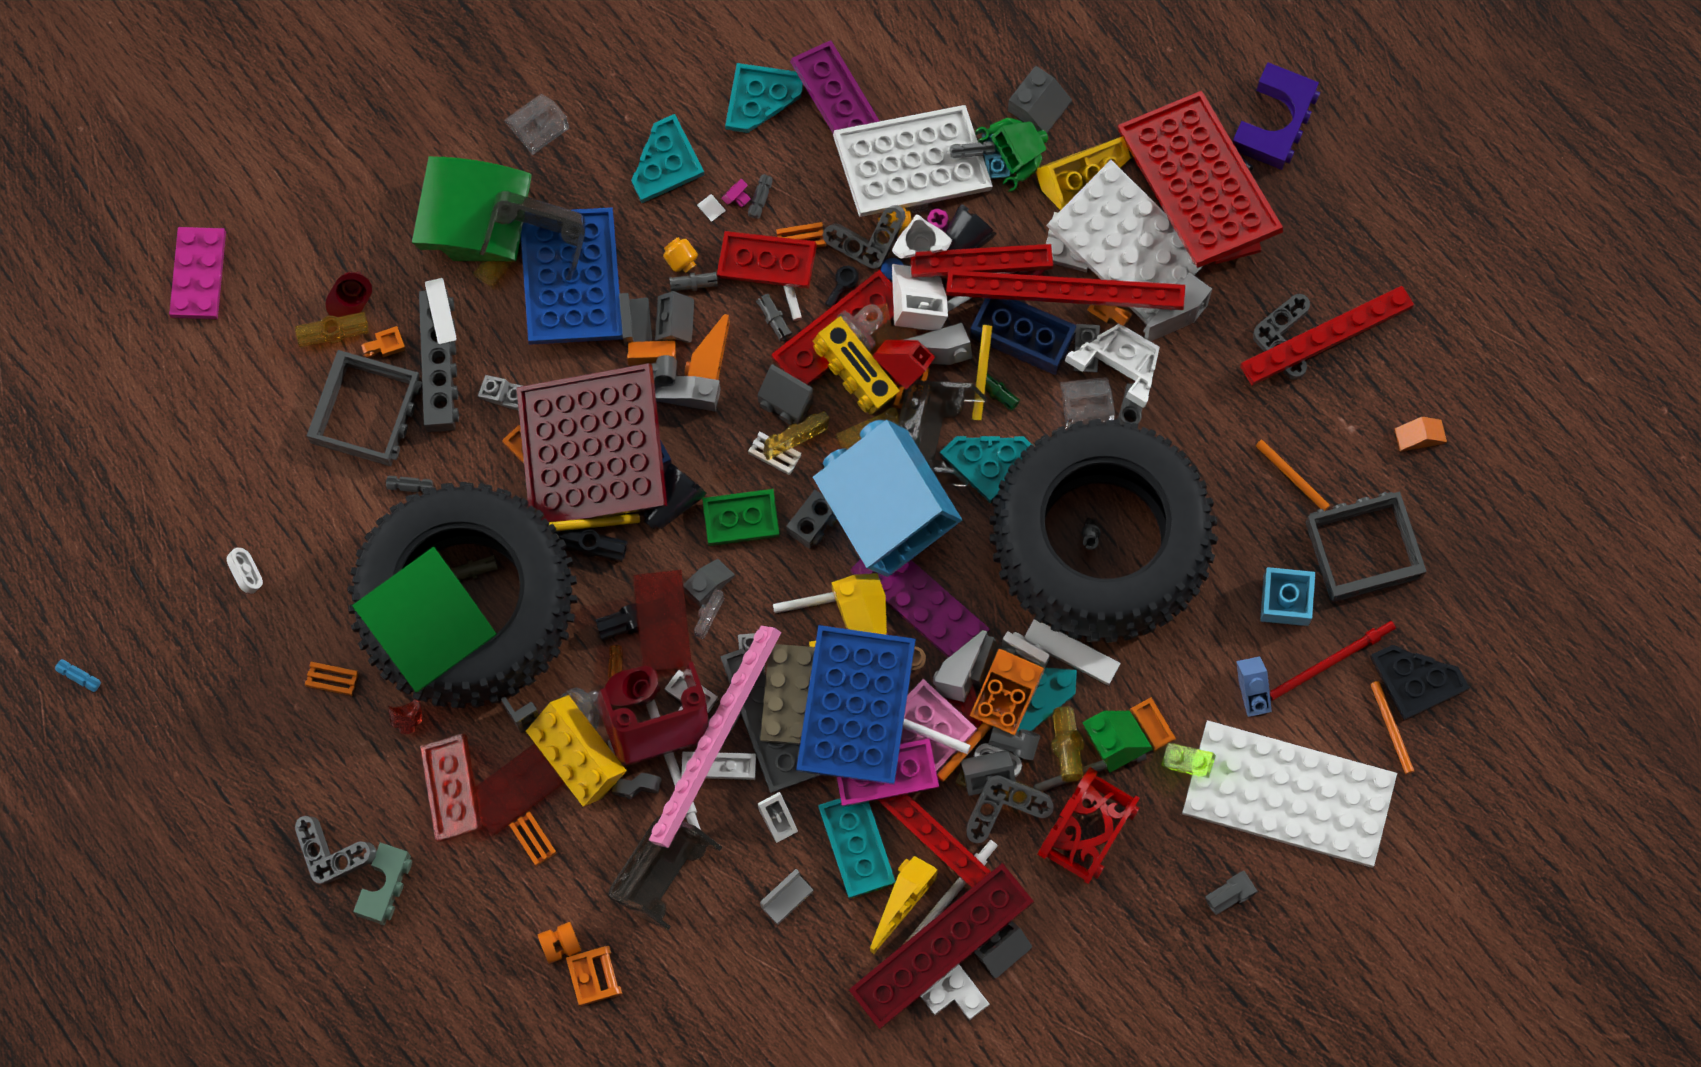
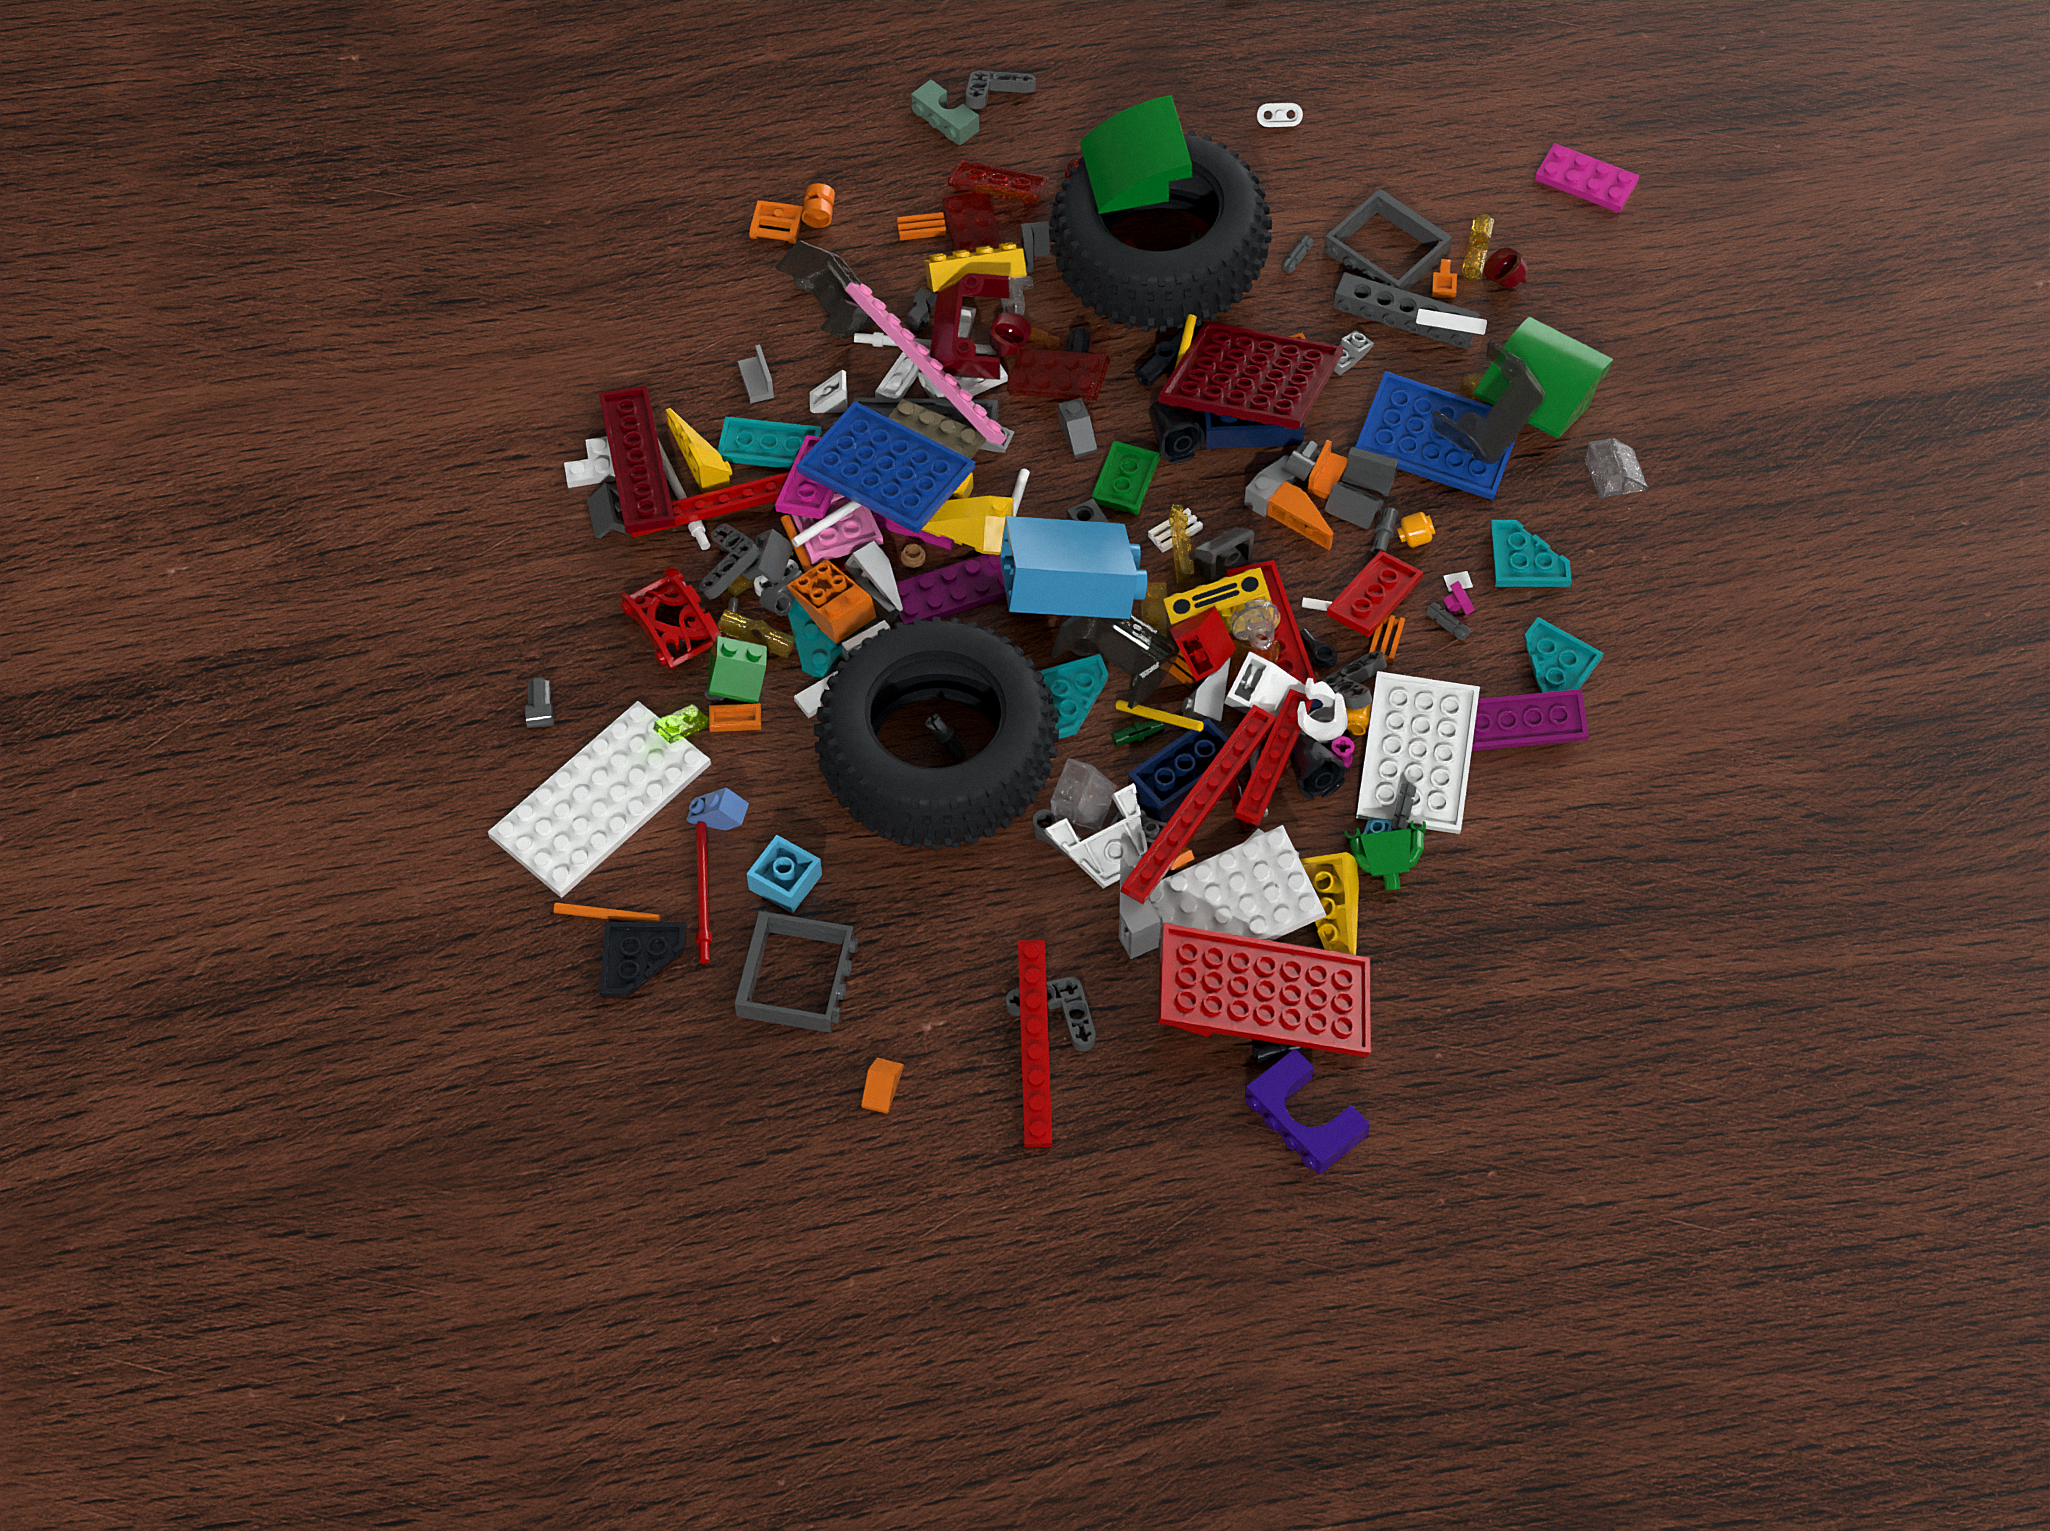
camera: 115 degrees right, 15 degrees down
clear plate [694,588,724,640] -> none
dark grey pin [756,294,793,341] -> none
dark grey slope [1008,65,1072,133] -> none
orange bar [1255,439,1330,511] -> none

